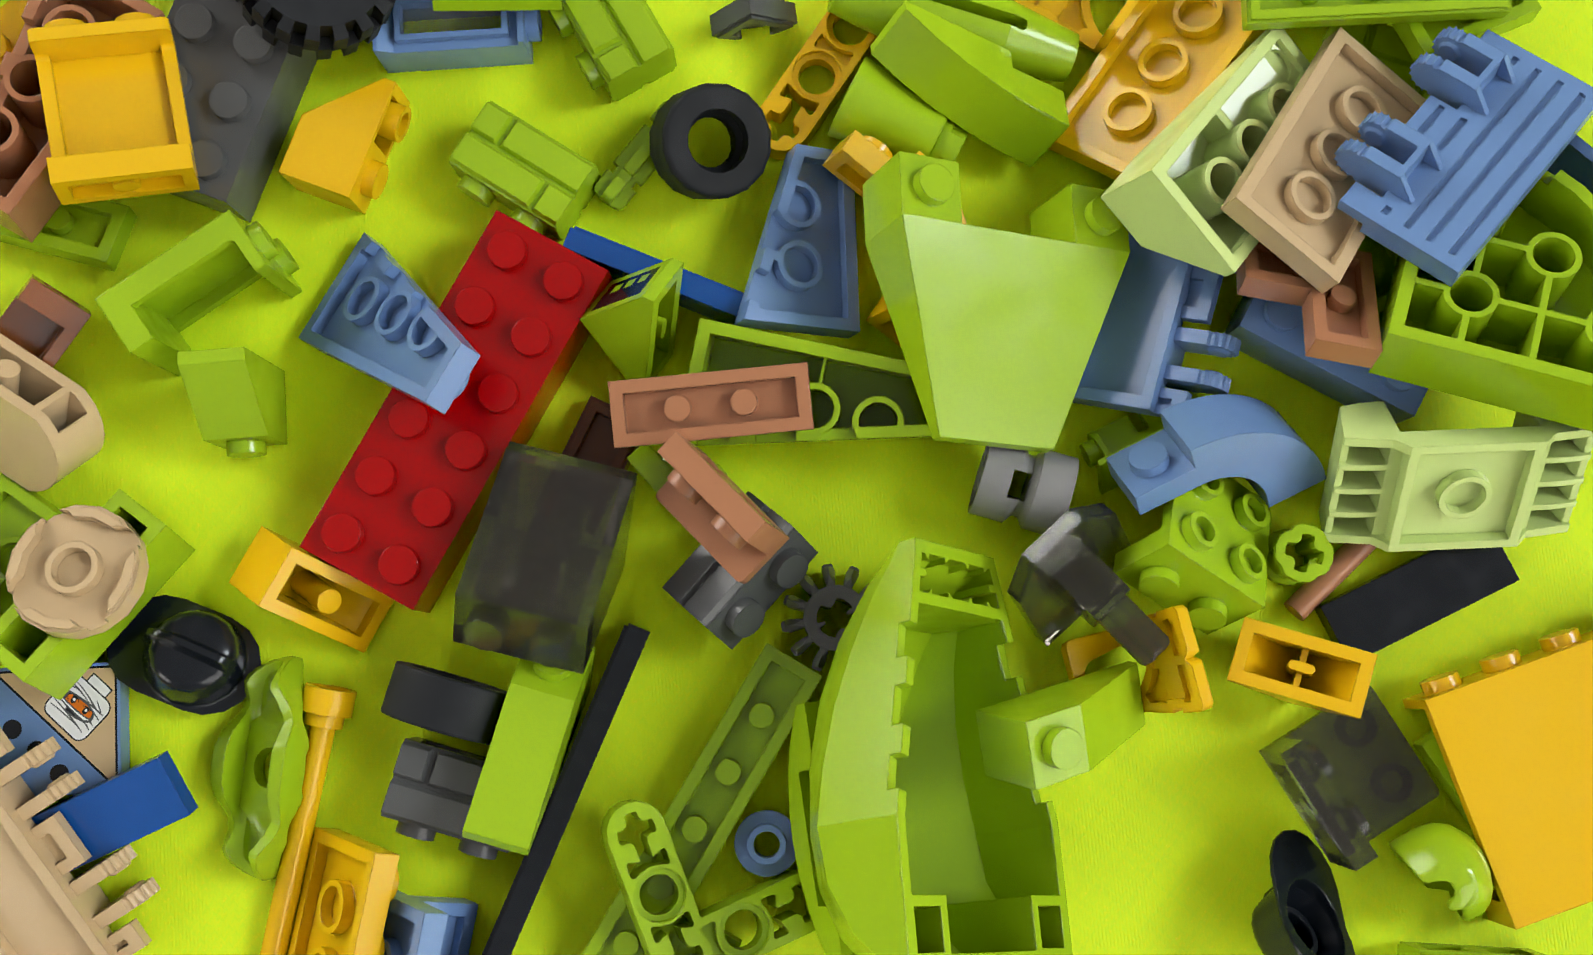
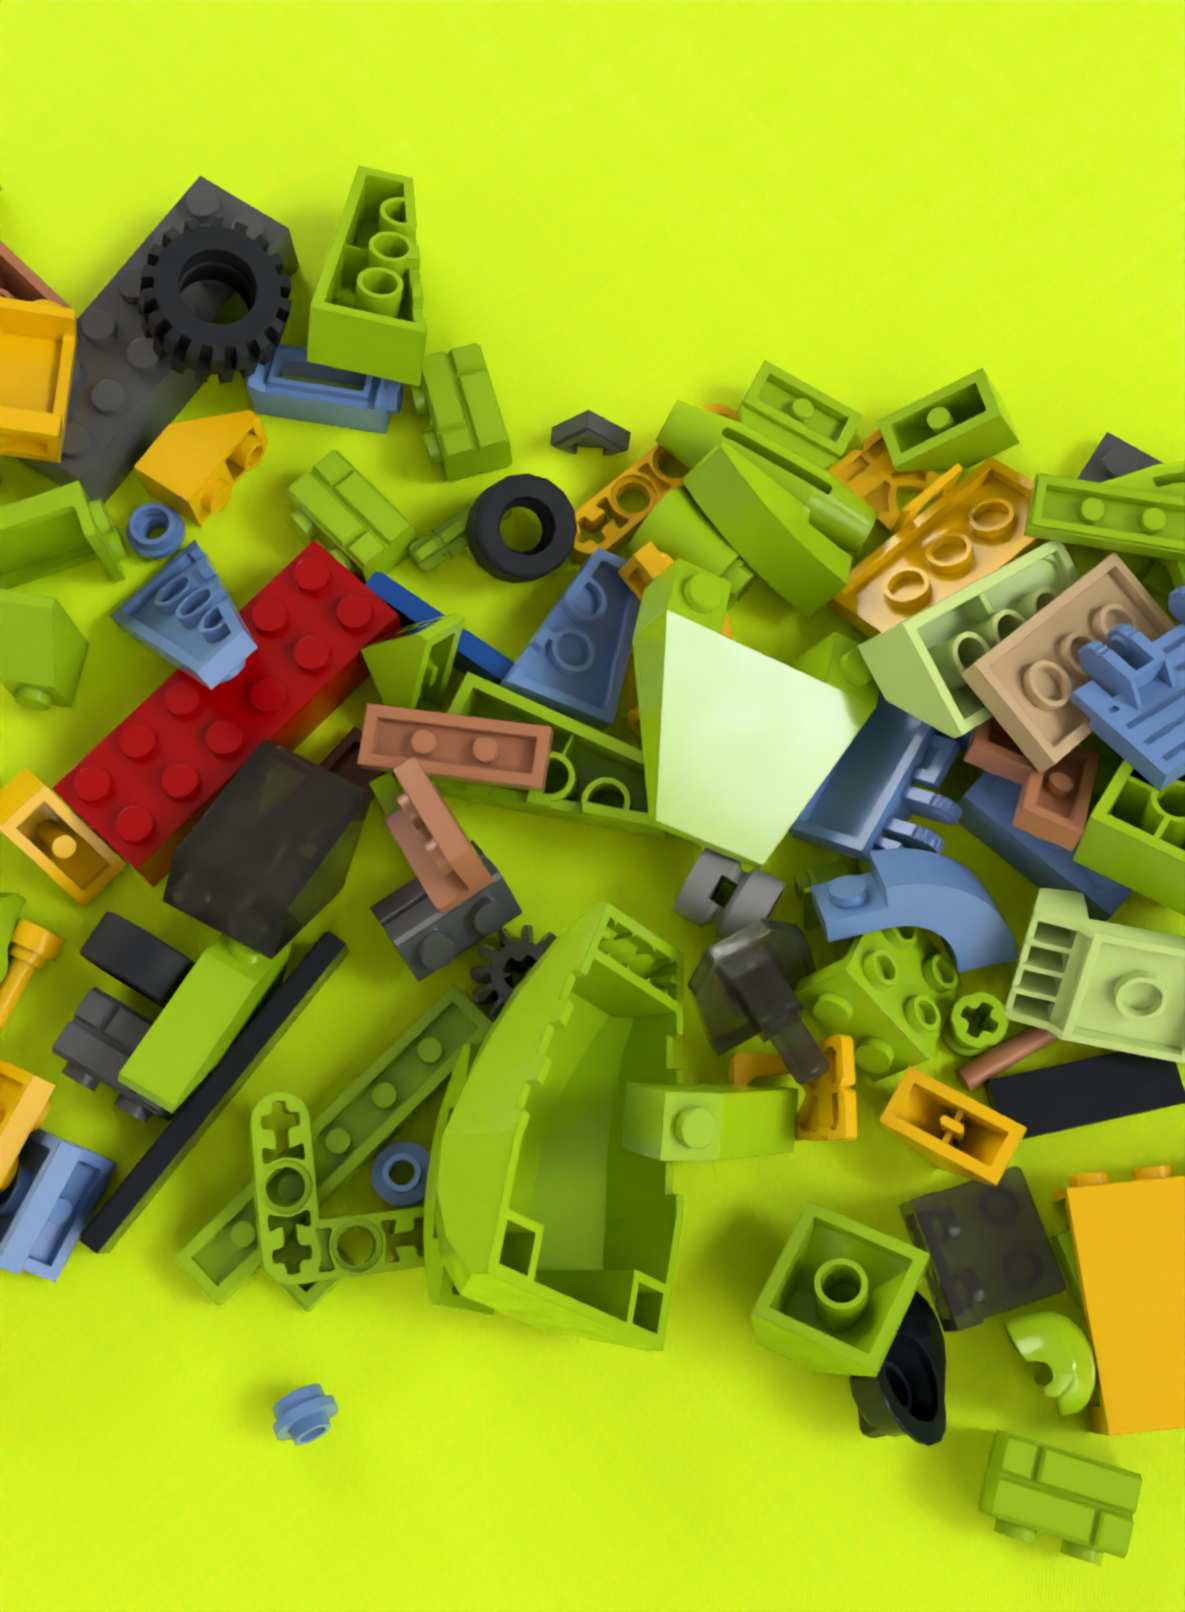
camera: 15 degrees right, 10 degrees down
none -> medium blue plate [126,503,185,560]
none -> lime slope [751,1200,931,1377]

